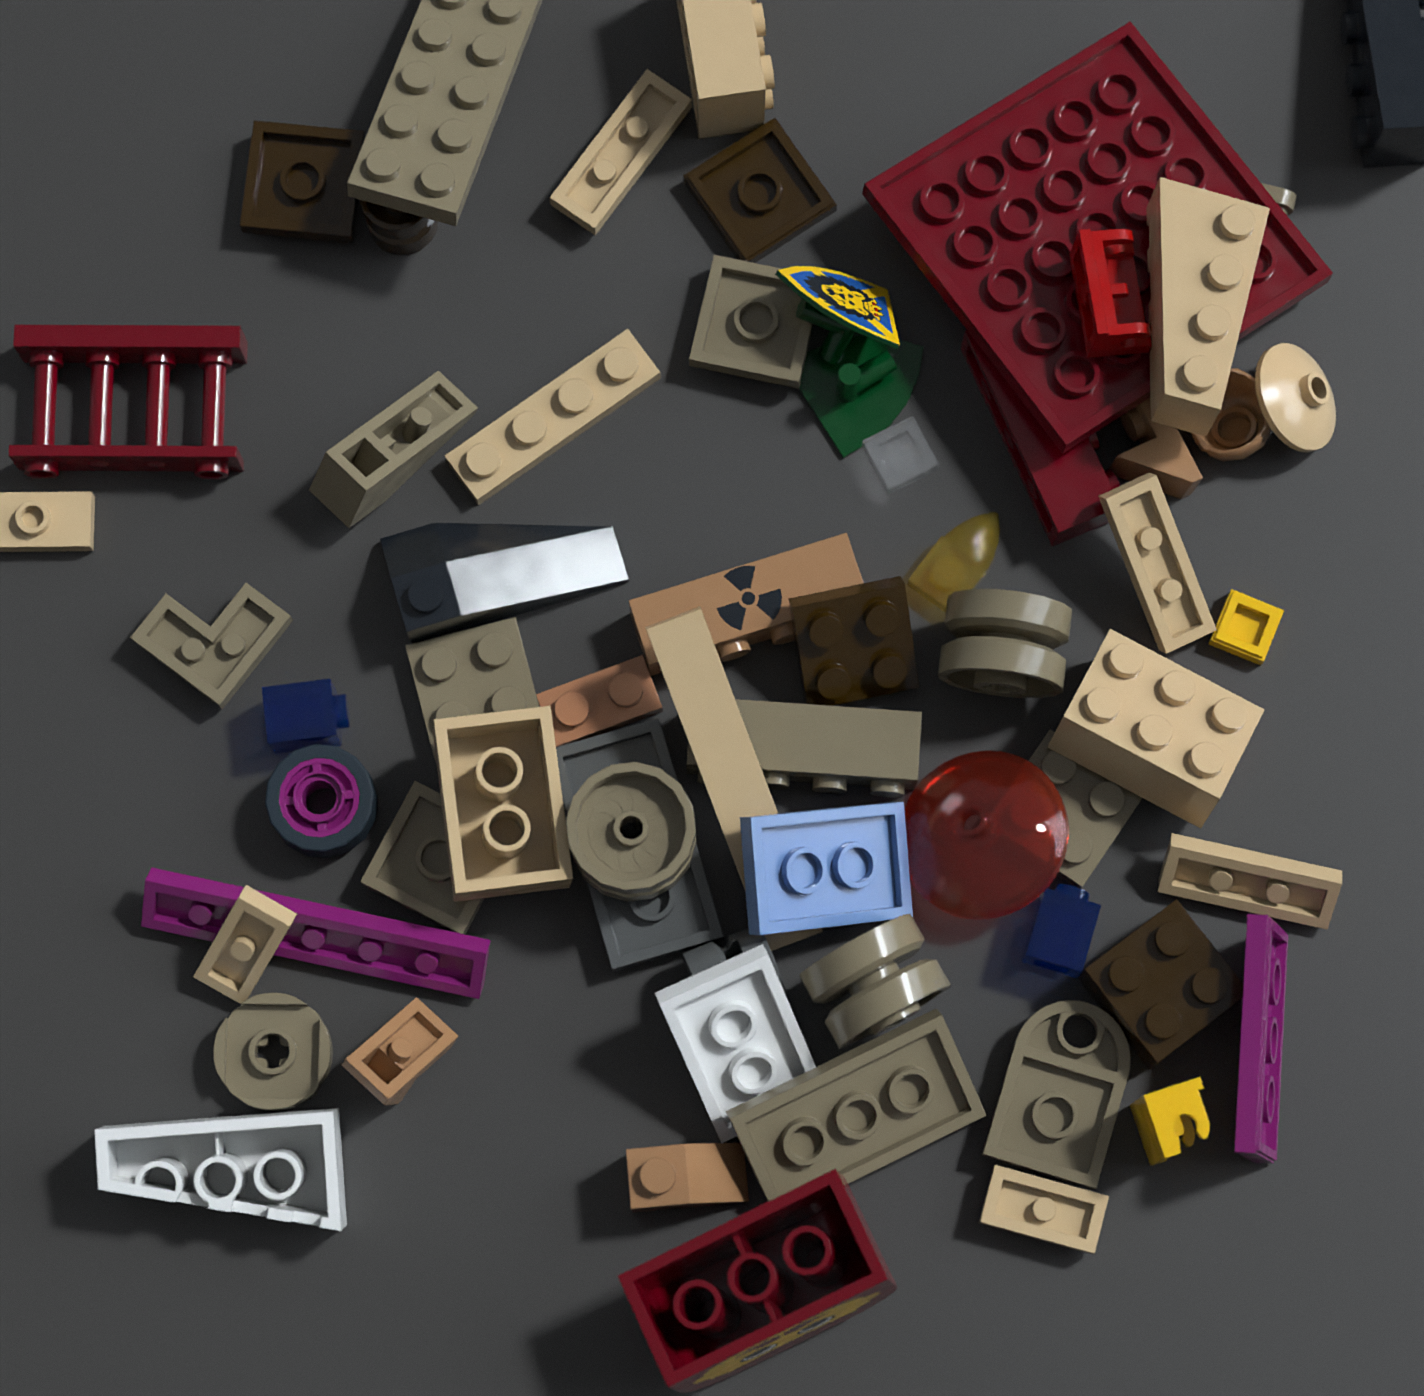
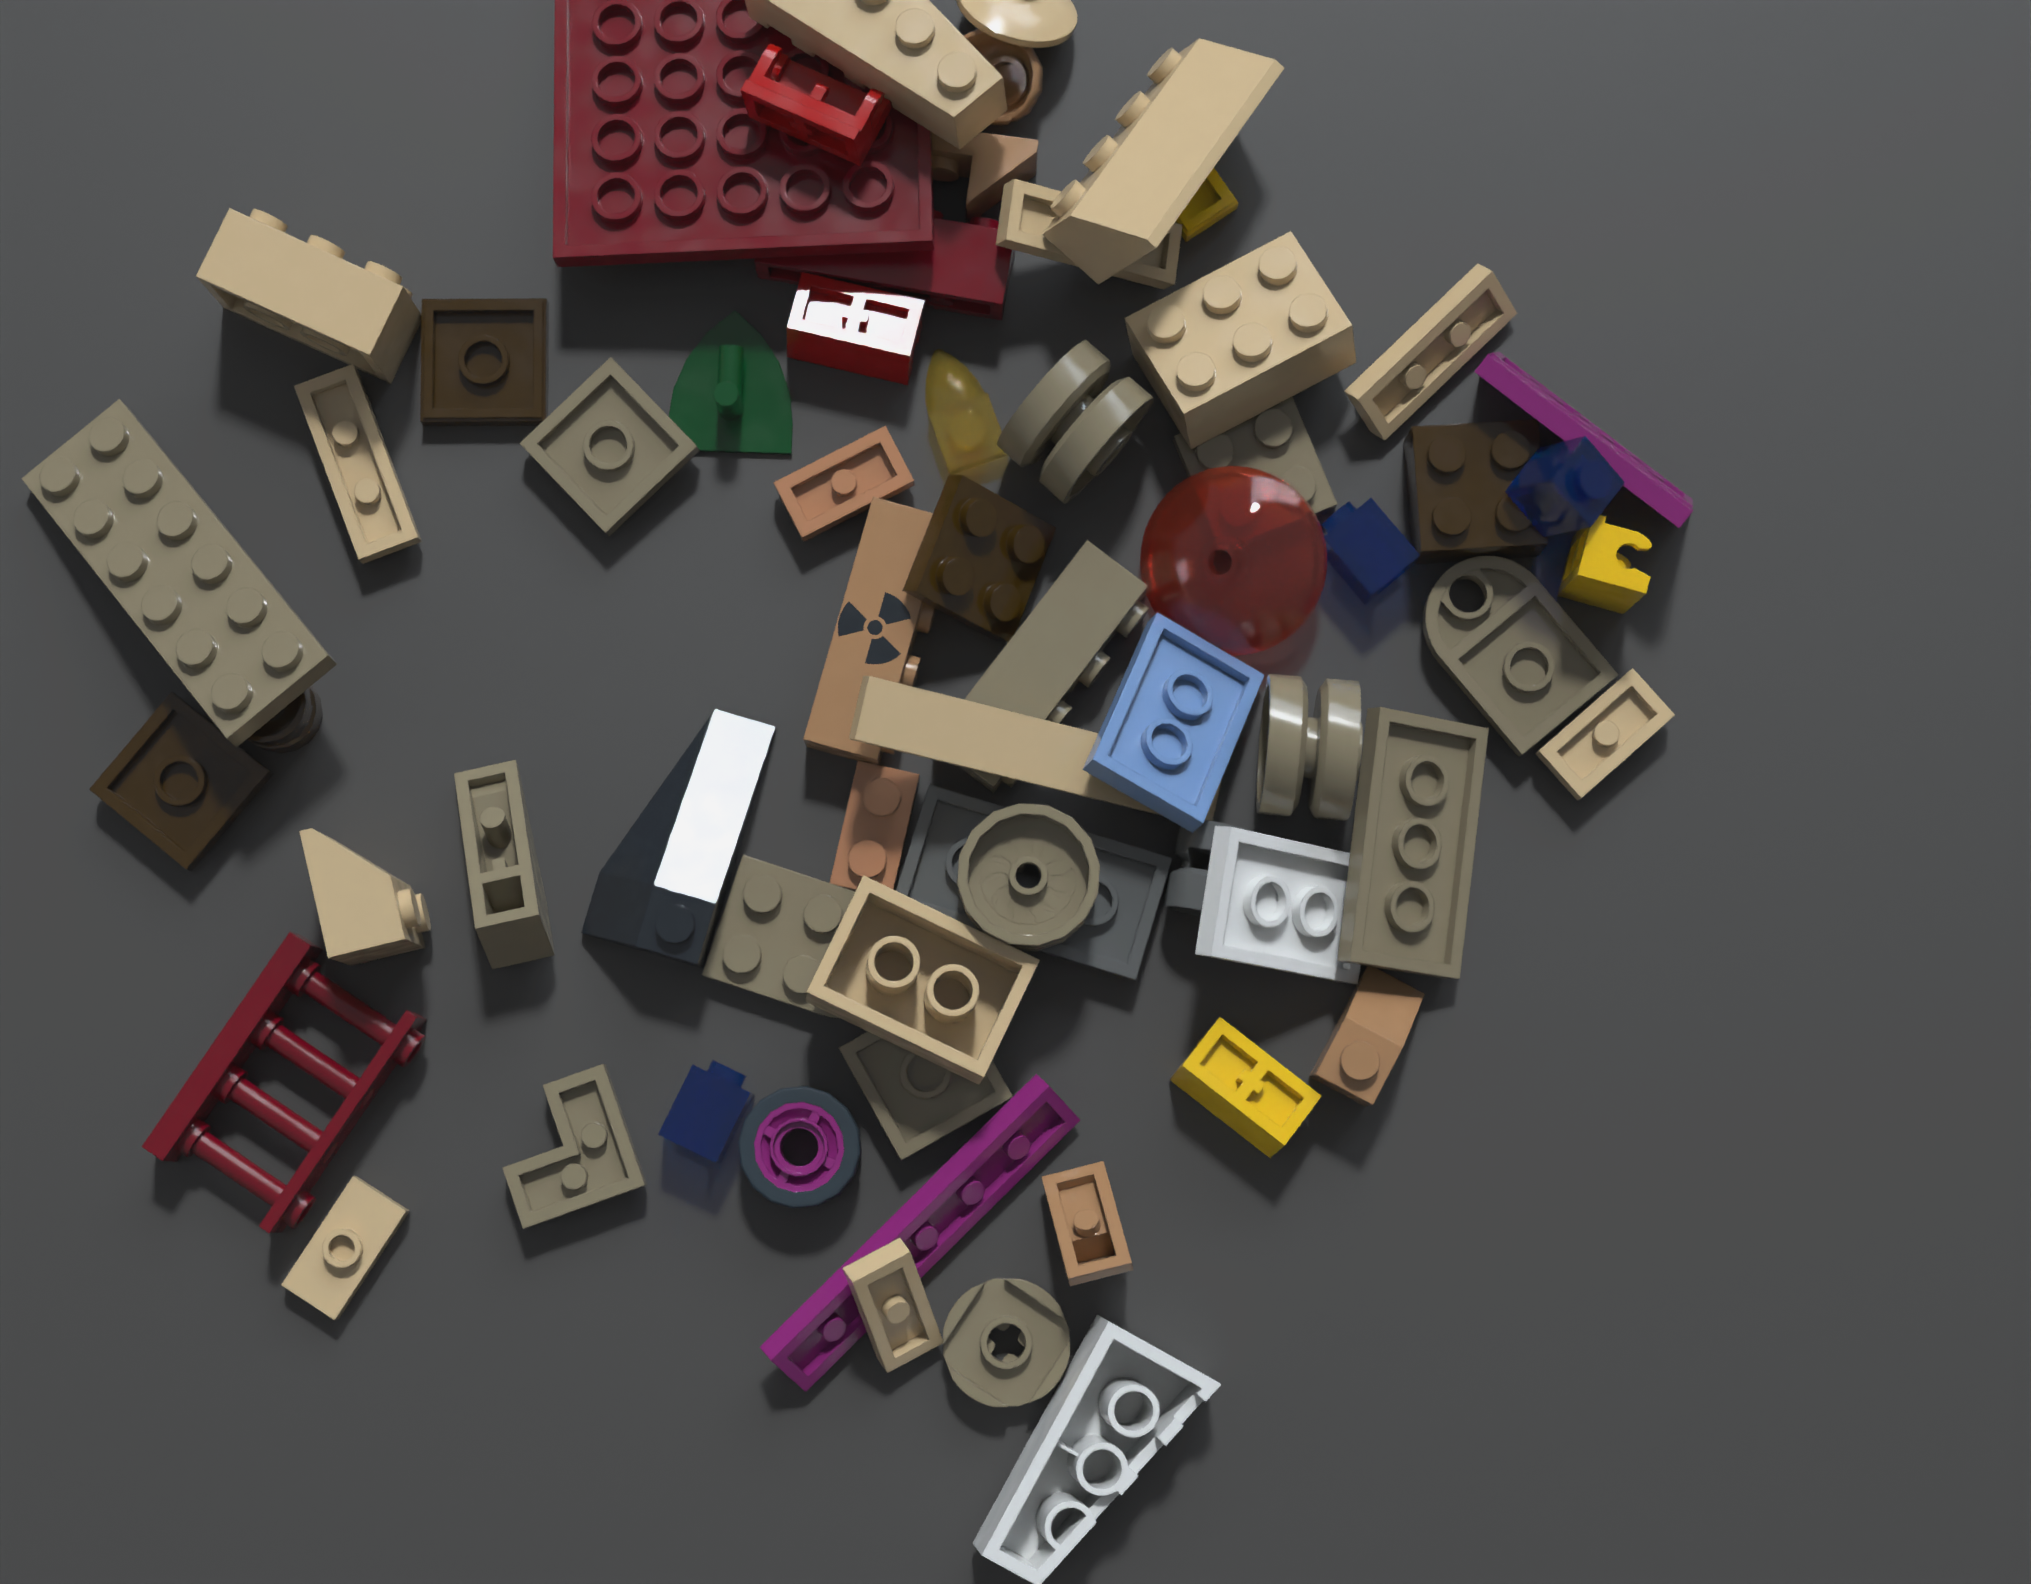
camera: 60 degrees left, 5 degrees up
tan plate [445,329,661,505] -> none
dark red brick [618,1168,898,1393] -> none
shield [775,266,900,364] -> none
clear plate [862,416,939,495] -> none
none -> tan slope [299,828,431,966]
none -> nougat plate [773,426,915,542]
none -> hinge [787,272,924,385]
none -> tan slope [1042,38,1284,285]
none -> yellow hinge [1170,1017,1322,1158]
none -> clear blue brick [1505,436,1625,537]

